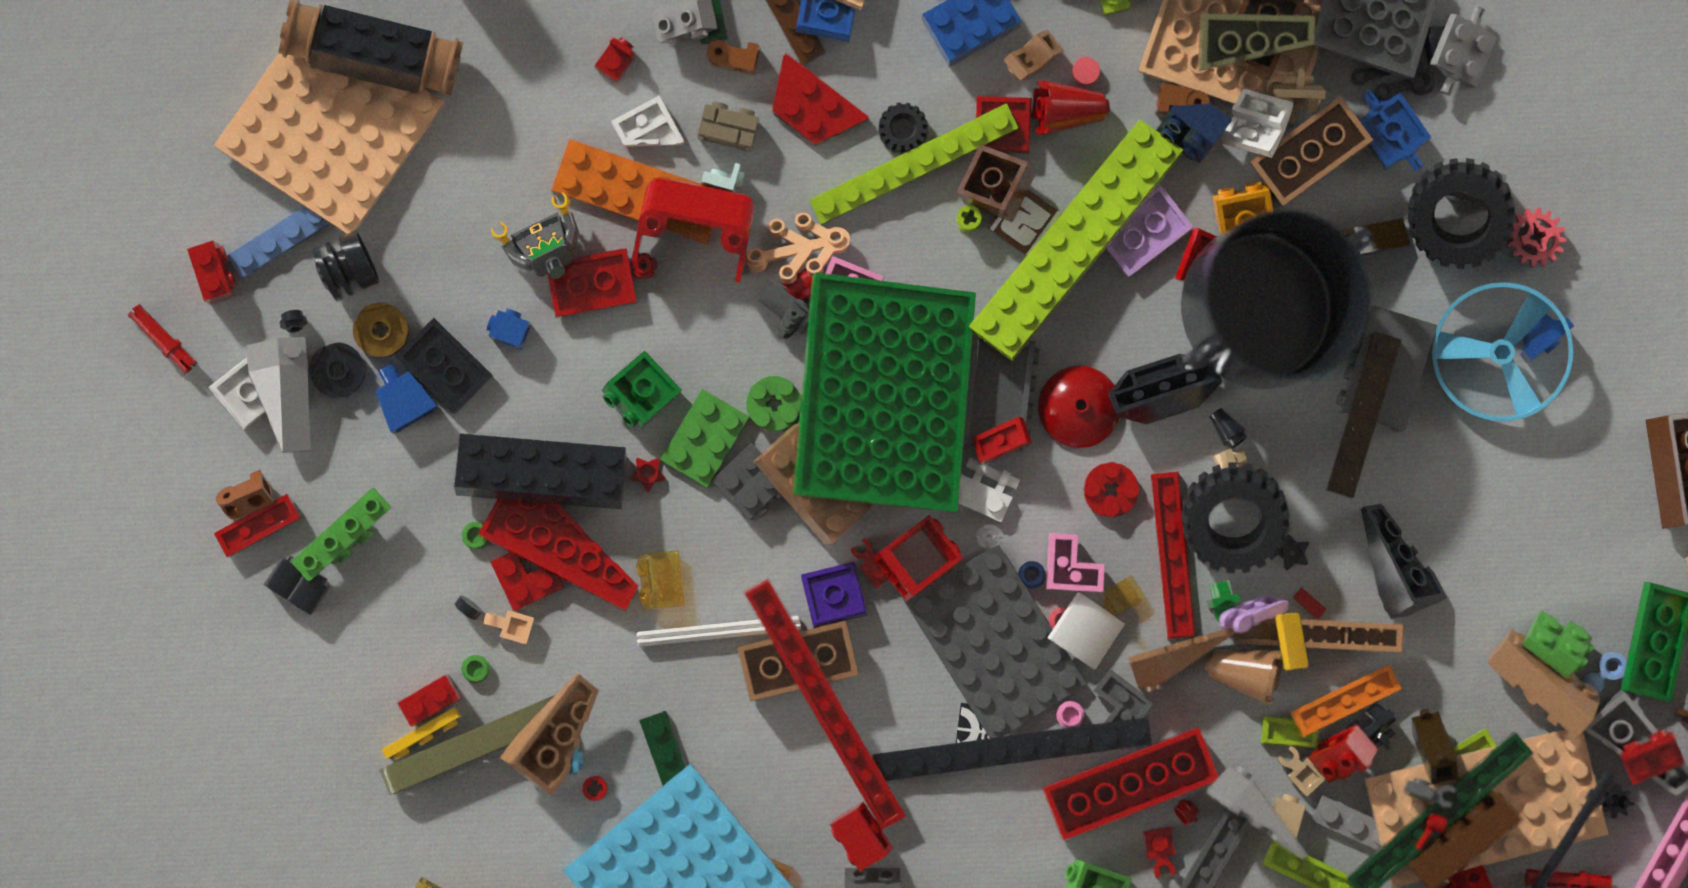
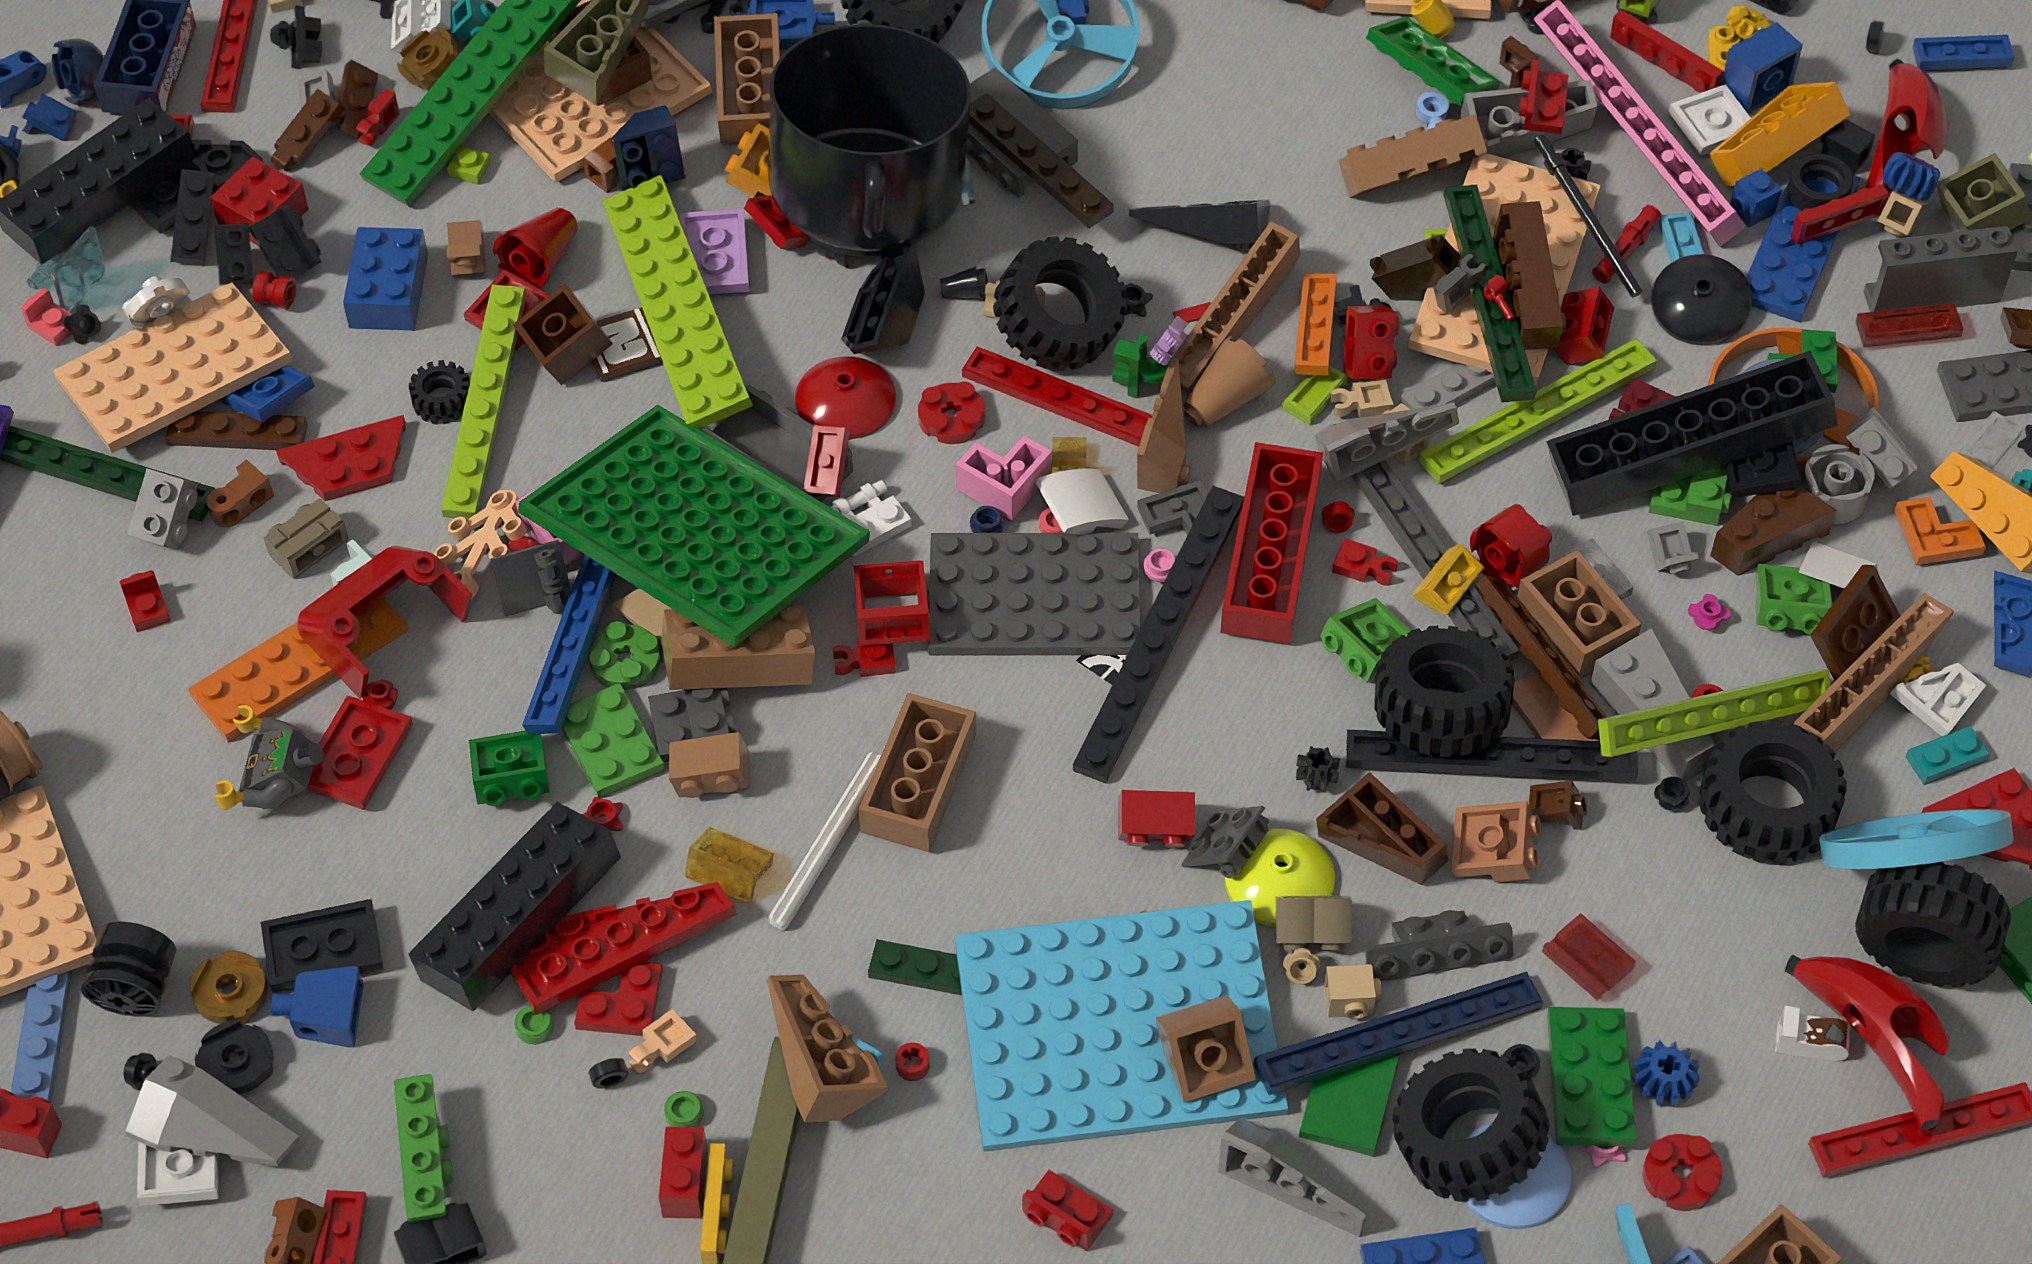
camera: 60 degrees left, 30 degrees down
blue brick [486,308,532,350] -> none
white wing [611,96,685,147] -> none
red plate [744,578,906,830] -> none
dark purple plate [801,562,868,628] -> none
lime bush [956,205,982,233] -> none
clear plate [975,524,1003,550] -> none
coral tile [1072,57,1100,86] -> none
white slope [1221,89,1293,158] -> none
tan hips [1272,67,1326,113] -> none
yellow slope [1275,613,1308,671] -> none
bright green plate [1522,610,1594,678] -> none
none -> blue plate [522,555,617,734]
none -> medium nougat brick [669,732,749,798]

